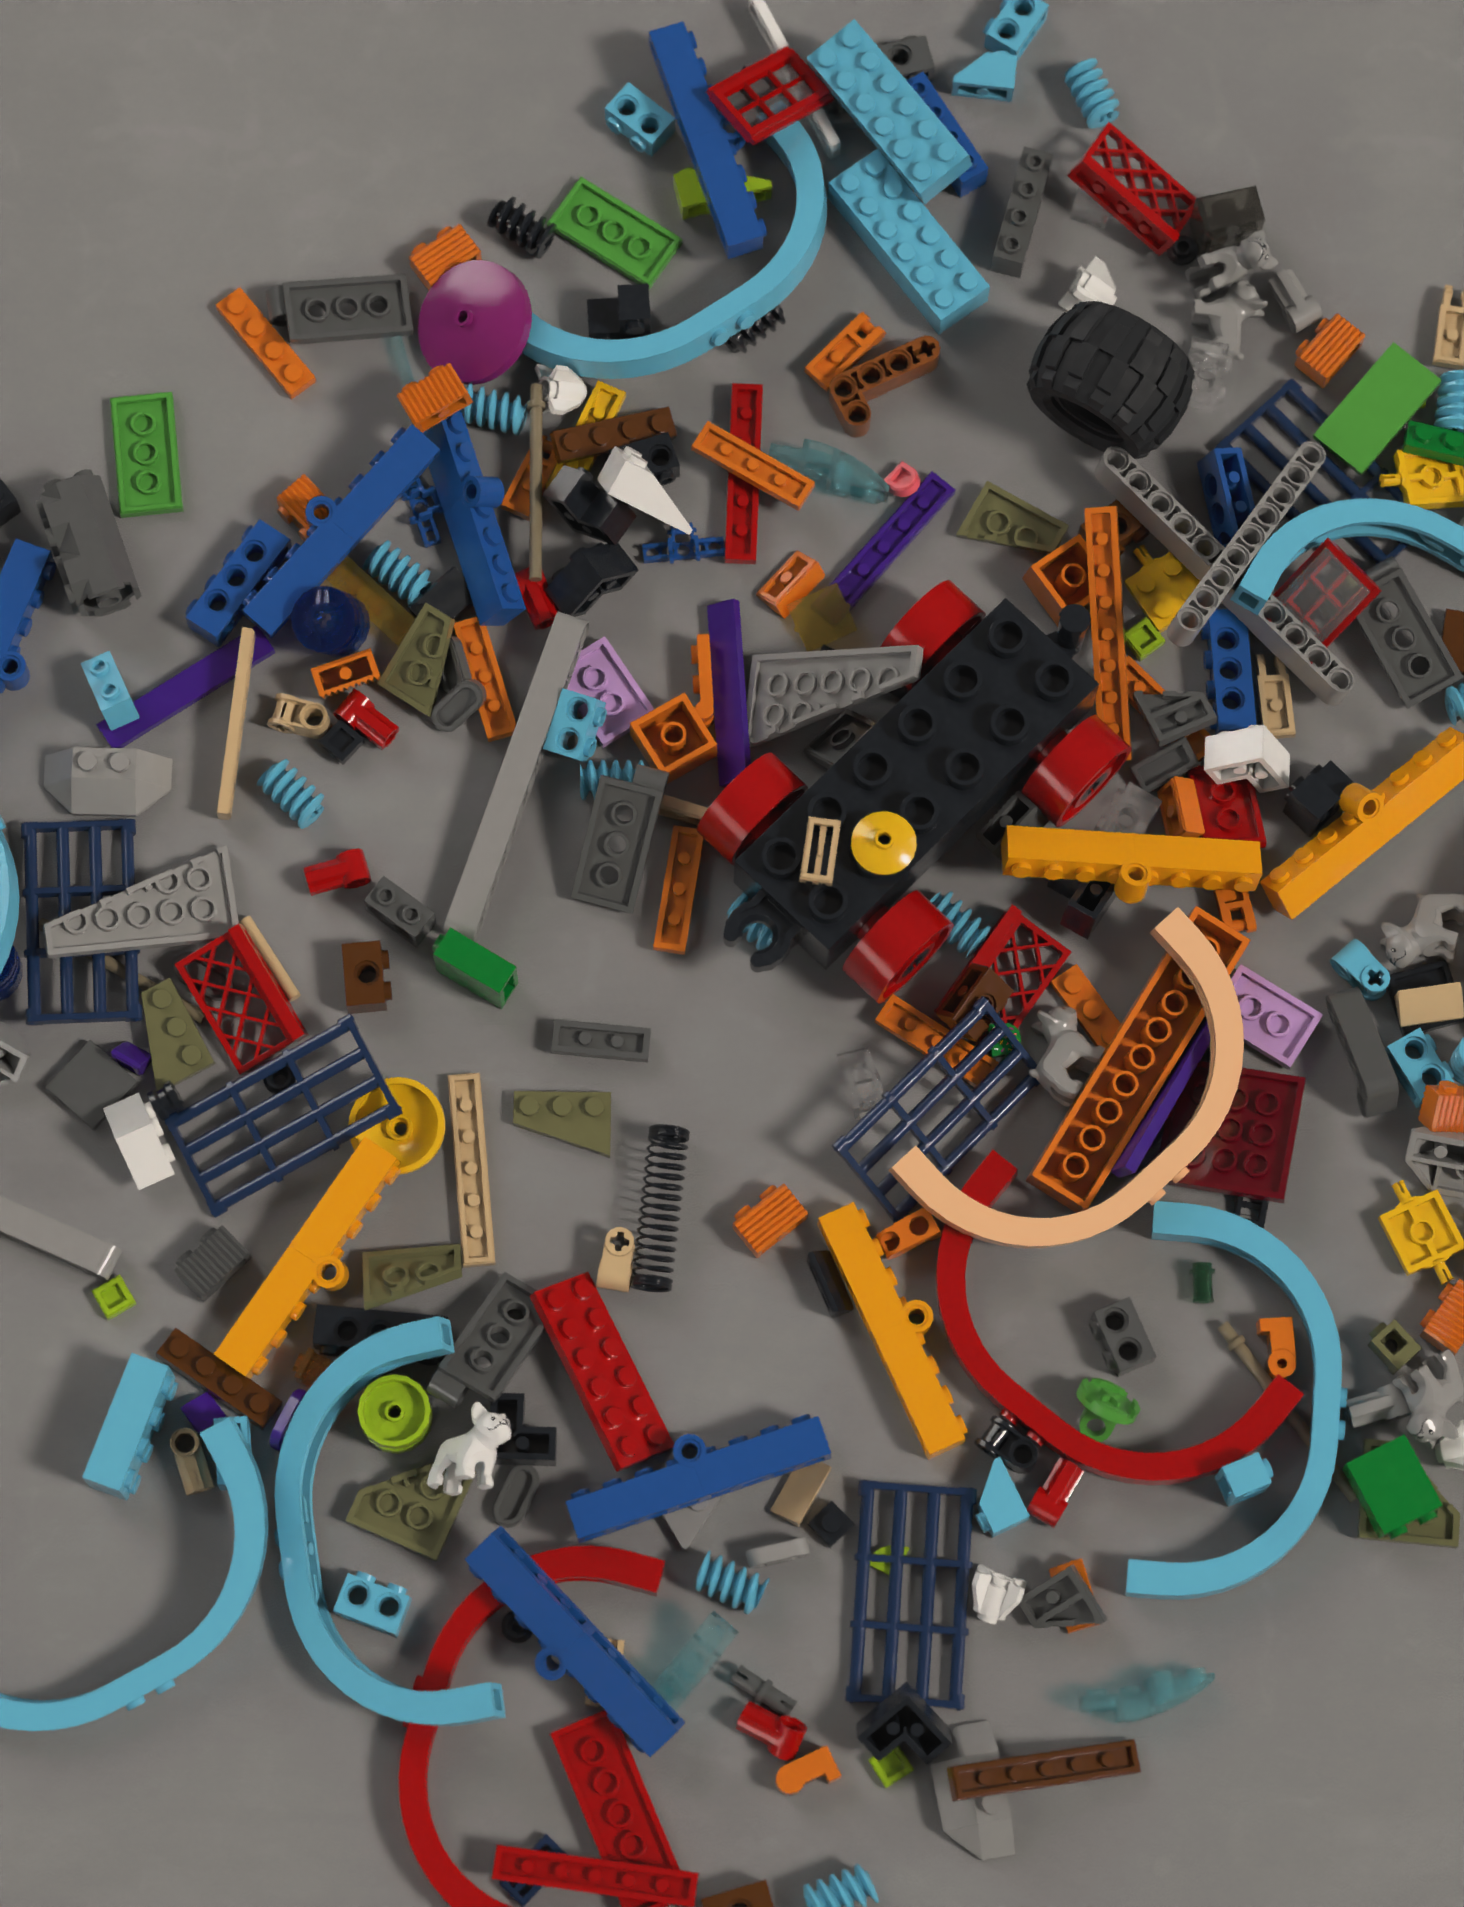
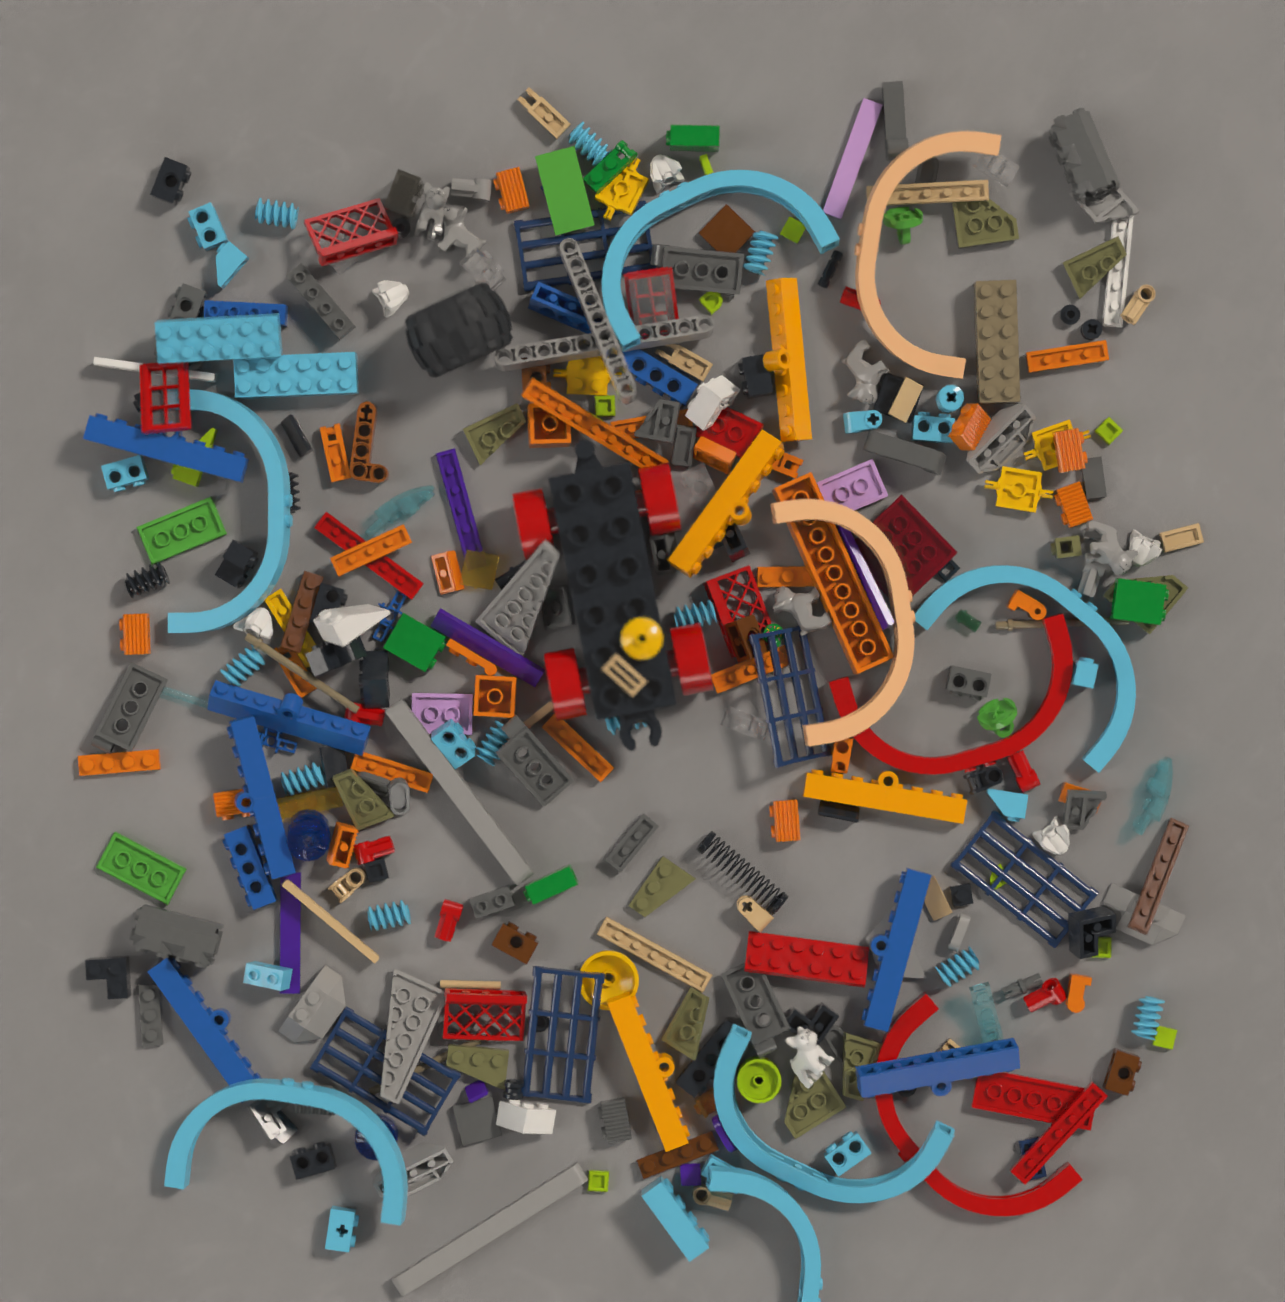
camera: 55 degrees left, 15 degrees up
orange brick [396,363,473,433] -> none
magenta dish [418,260,532,385] -> none
coral tile [881,461,920,497] -> none
none -> black slope [281,414,313,457]
none -> green brick [383,613,447,672]
none -> lime tile [698,292,723,315]
none -> olive wing [842,1032,882,1101]

